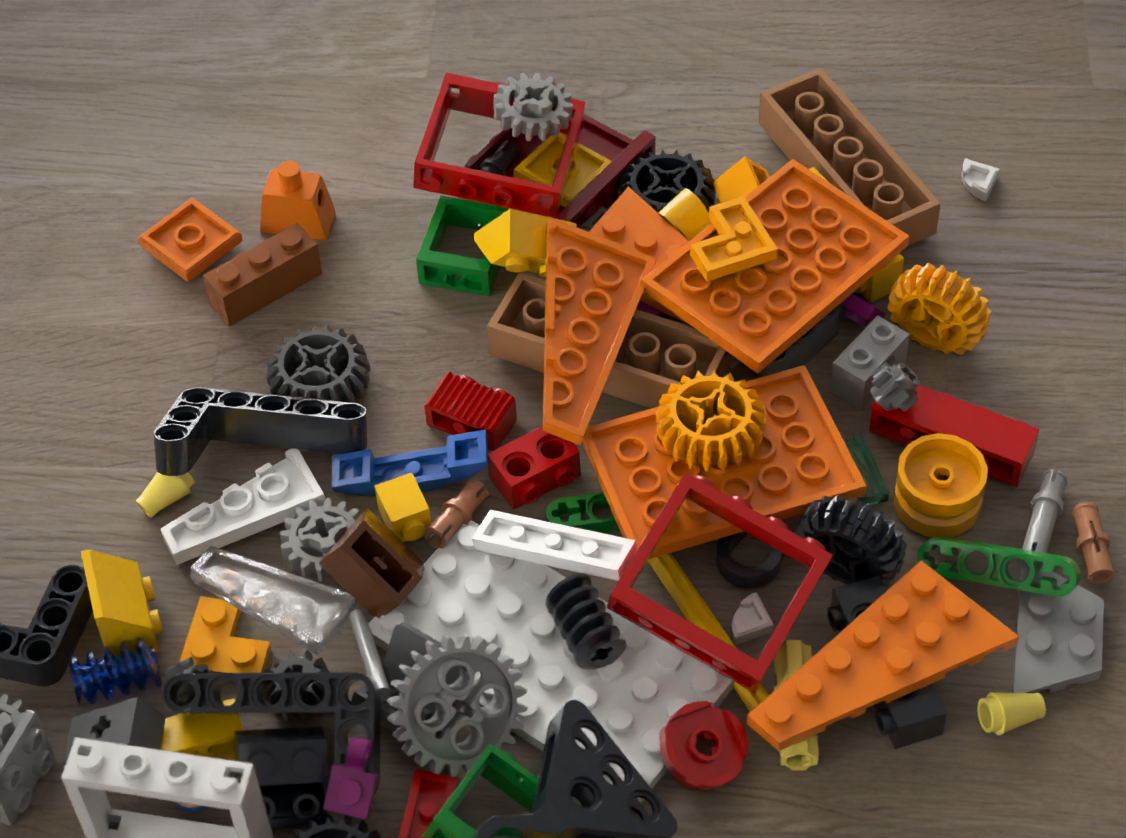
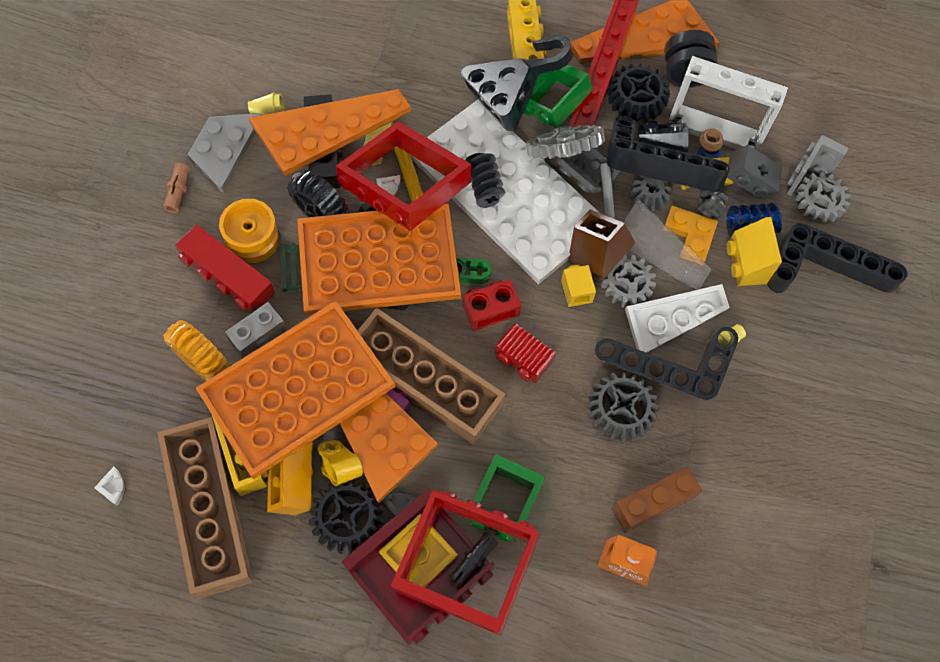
camera: 175 degrees left, 15 degrees up
orange plate [138,197,243,282] -> none
magenta plate [323,737,378,819] -> none
blue slope [332,430,488,496] -> none
nougat pin [424,479,489,549] -> none
white plate [472,510,638,581] -> none
yellow slope [474,209,576,279] -> none
light grey gear [493,73,573,141] -> none
orange wing [543,217,657,445] -> none
light orange gear [656,369,766,472] -> none
red plate [659,701,748,791] -> none
light orange plate [690,196,778,282] -> none
dark grey gear [870,362,920,412] -> none
green beam [917,536,1081,596] -> none
light grey pin [1018,469,1068,571] -> none

